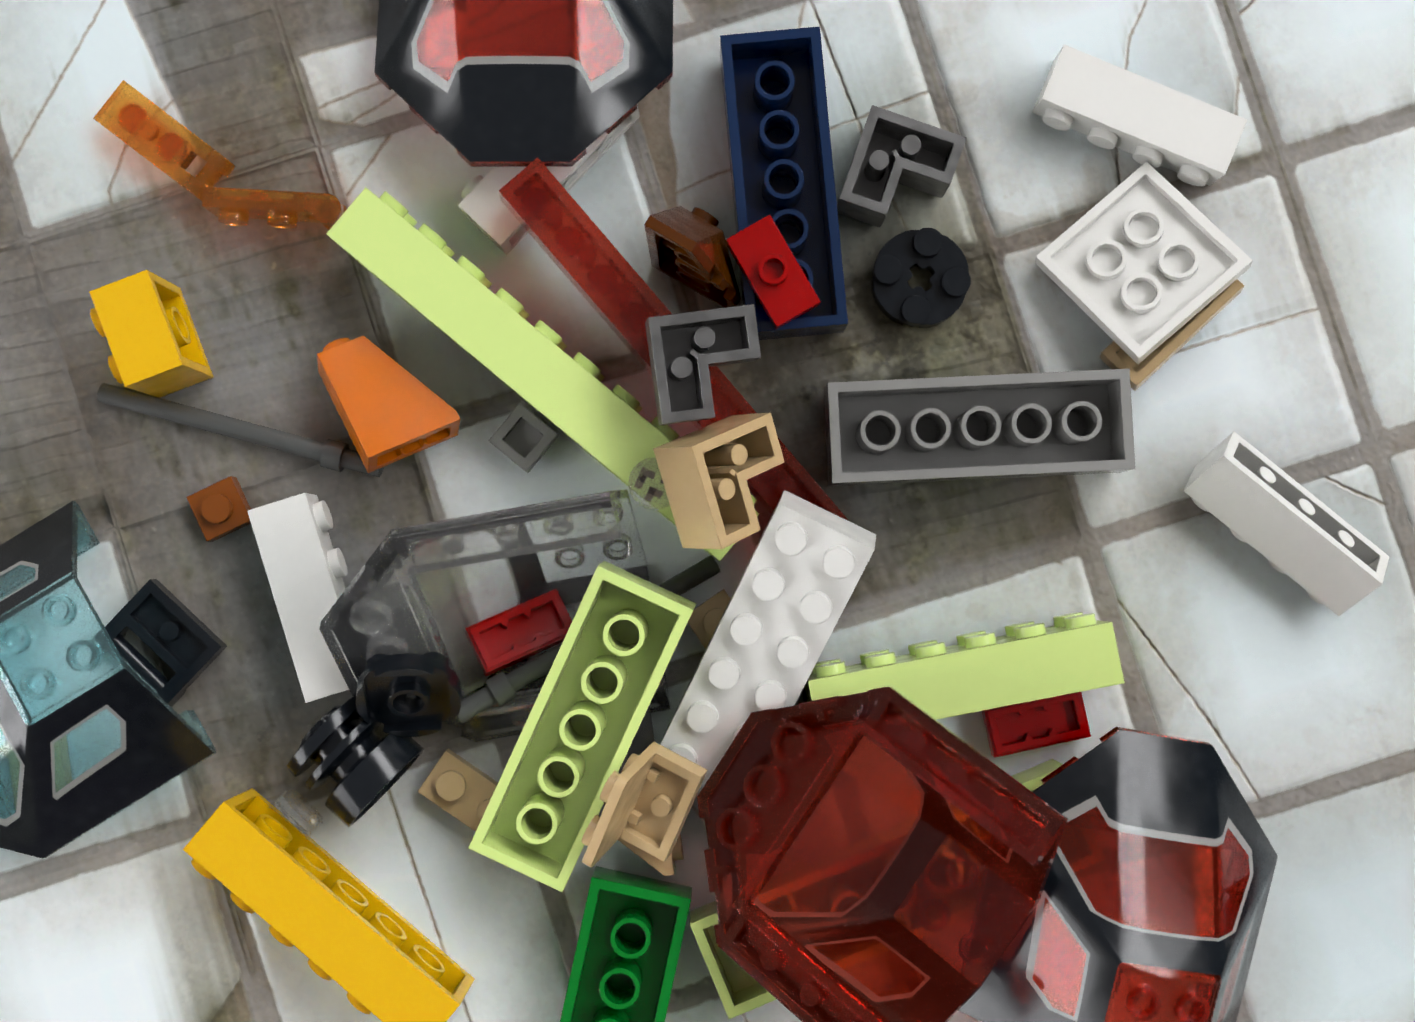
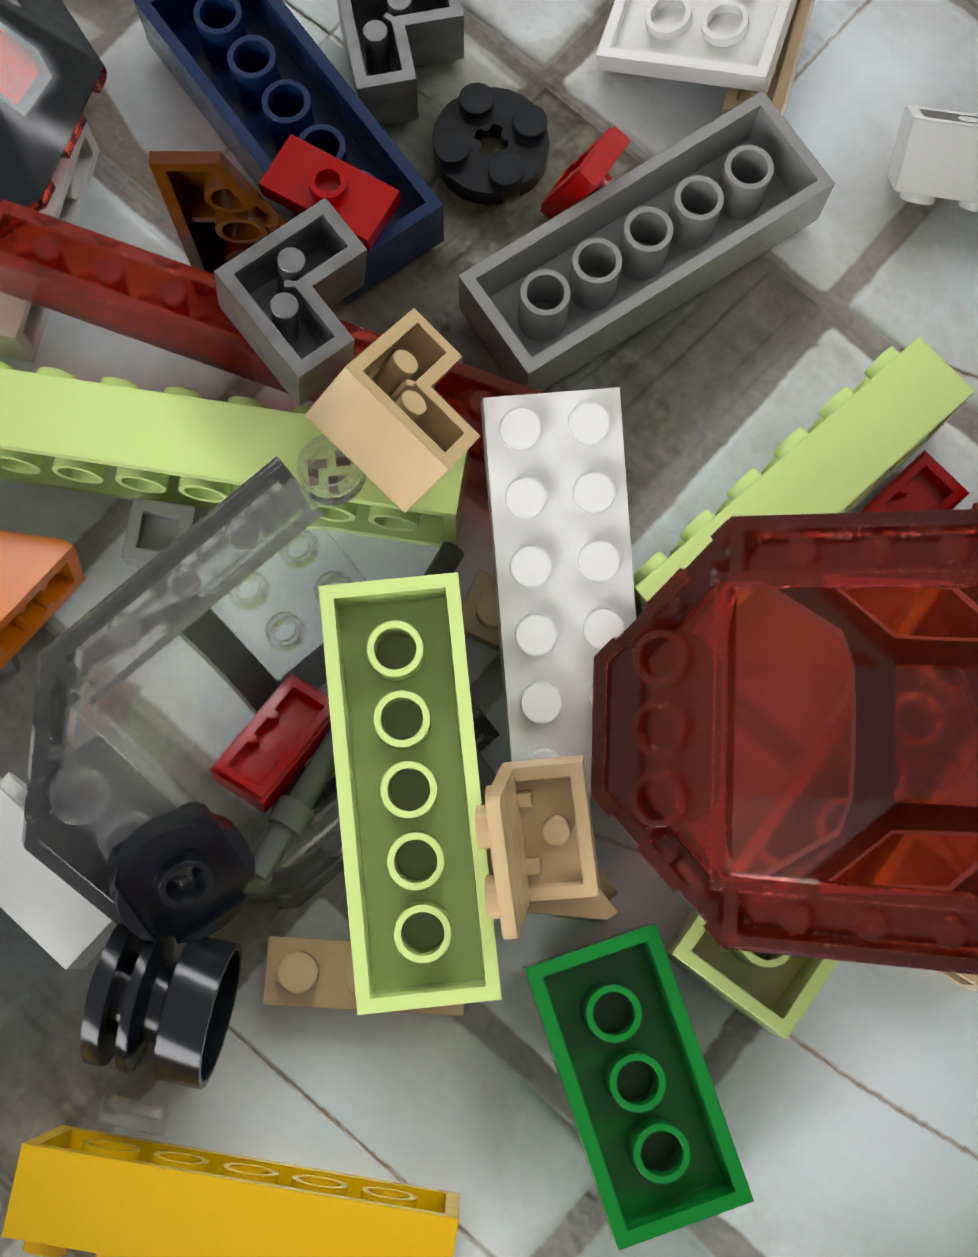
camera: 35 degrees left, 10 degrees down
none -> red plate [539,126,631,219]

